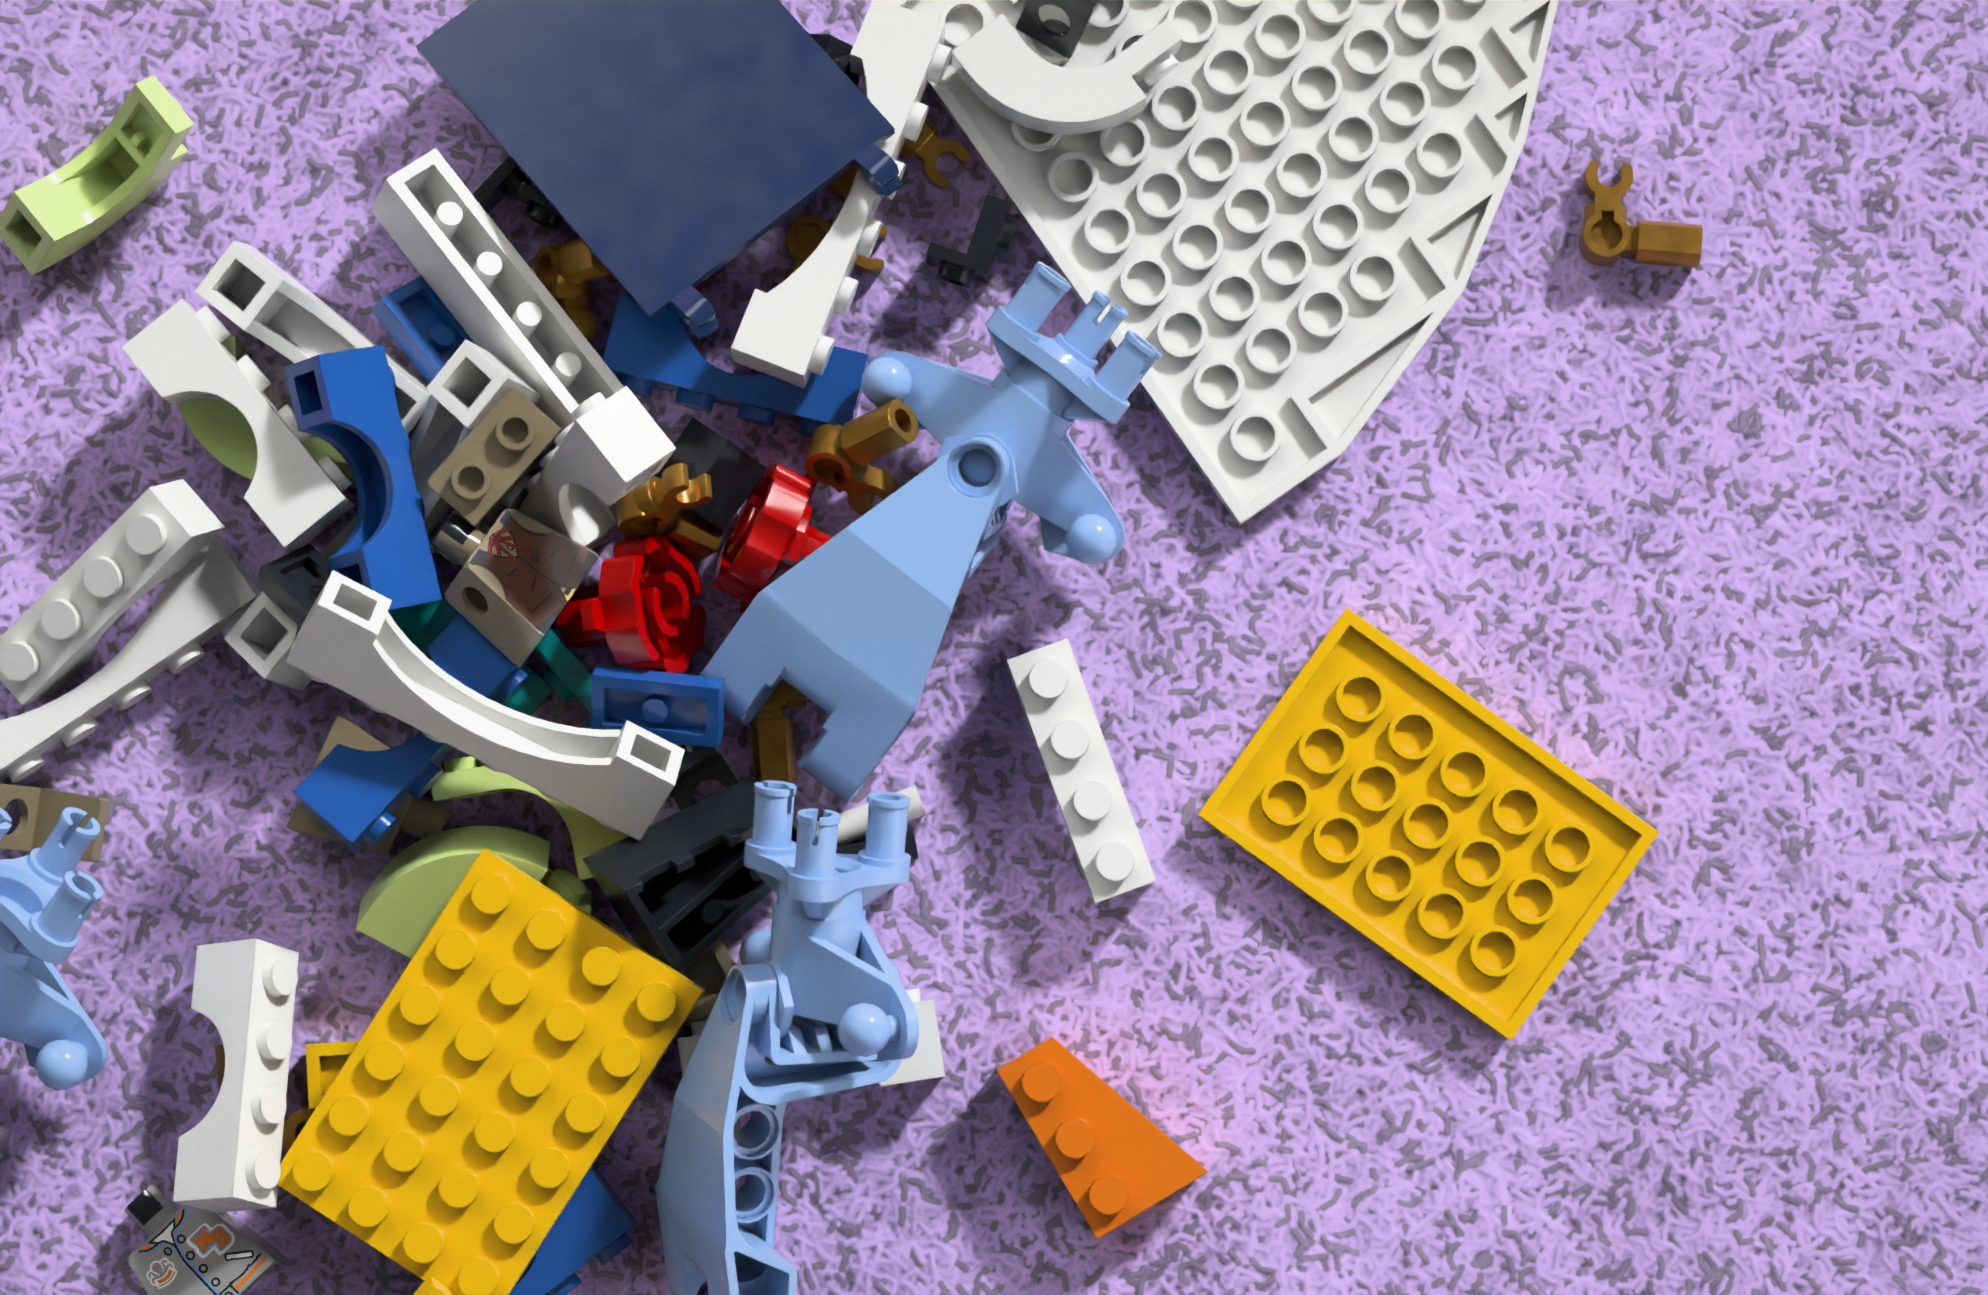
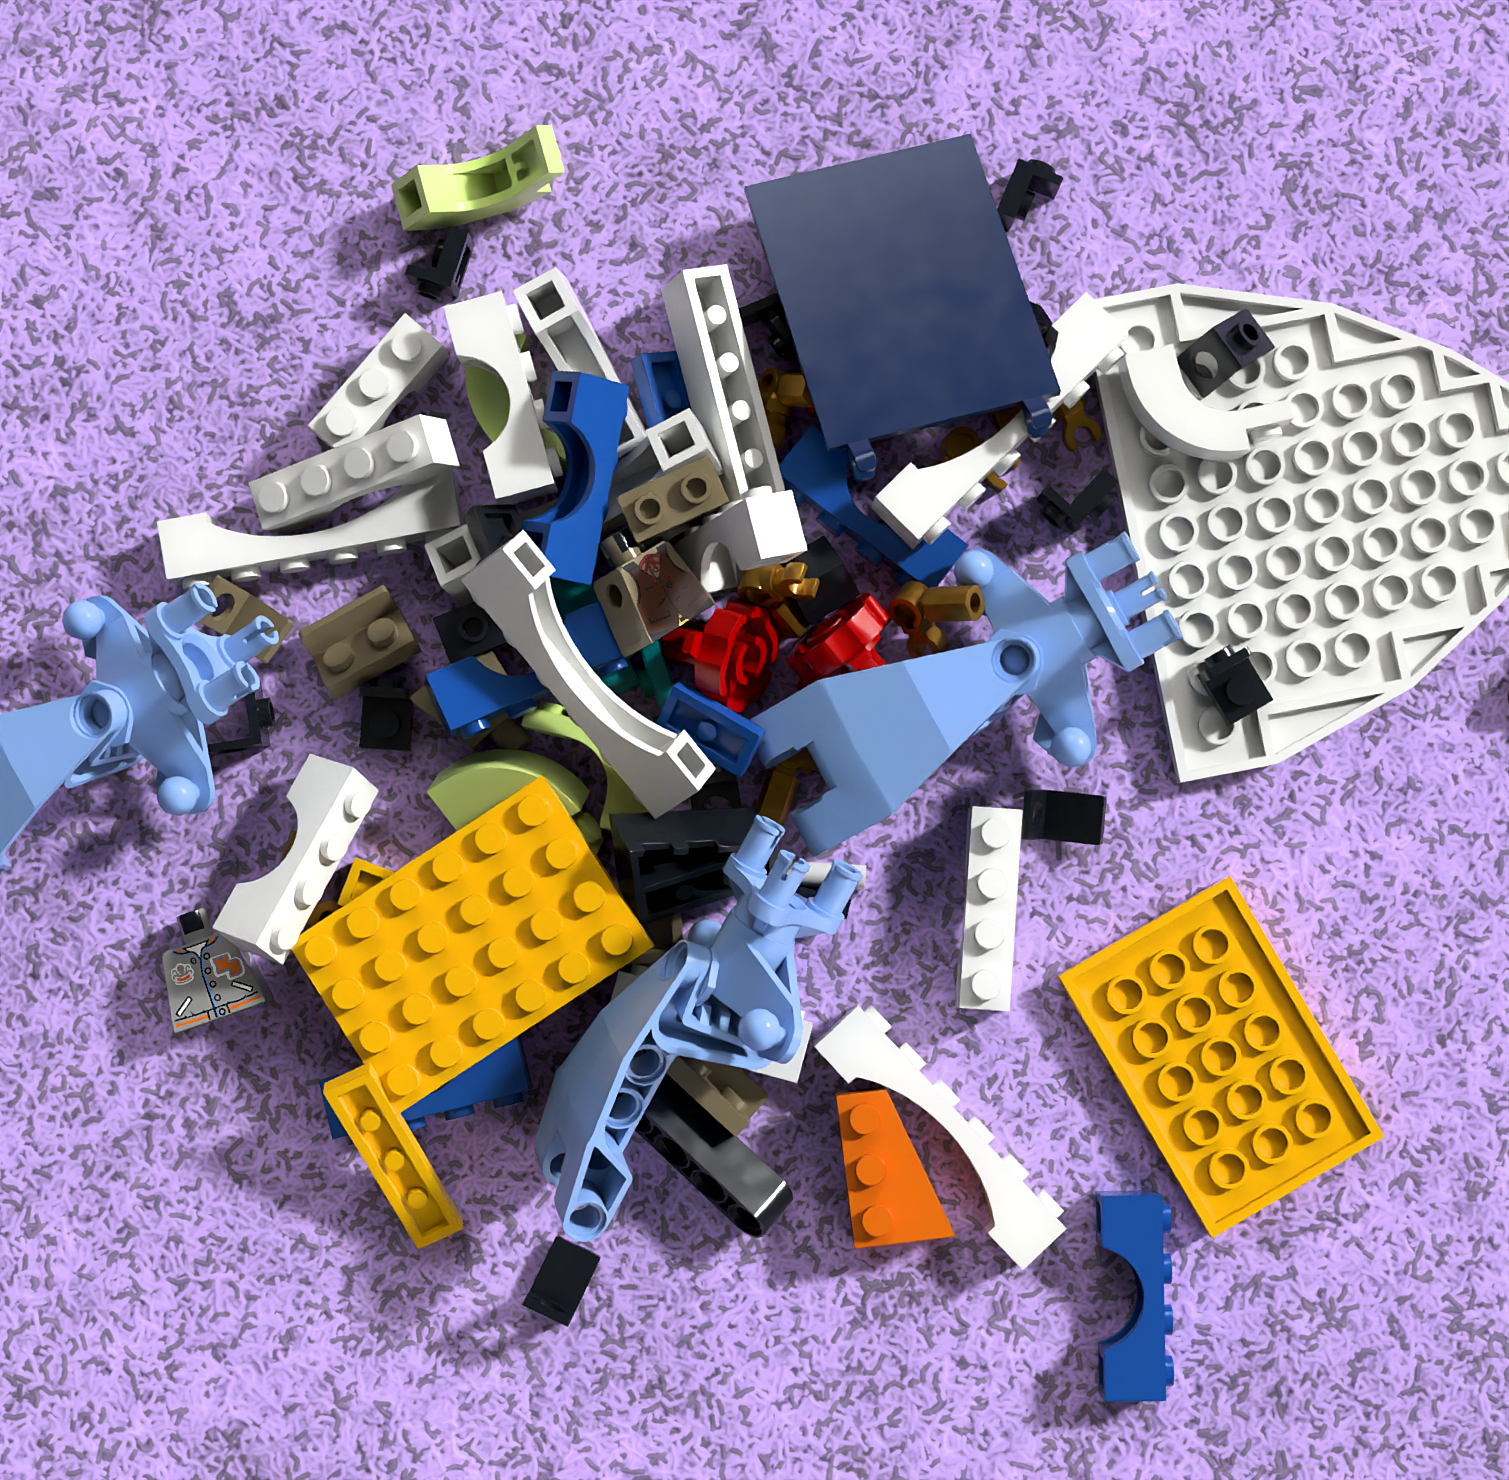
camera: 30 degrees right, 0 degrees up
none -> black bracket [207,681,275,756]
none -> dark tan bracket [298,585,422,700]
none -> white arch [308,313,449,449]
none -> black bracket [359,678,415,752]
none -> black bracket [405,226,475,301]
none -> black bracket [433,602,514,664]
none -> black beam [616,1049,793,1238]
none -> dark tan bracket [666,1056,768,1137]
none -> white arch [813,1004,1067,1270]
none -> black bracket [1021,789,1107,845]
none -> blue arch [1096,1190,1174,1402]
none -> black bracket [1197,645,1274,727]

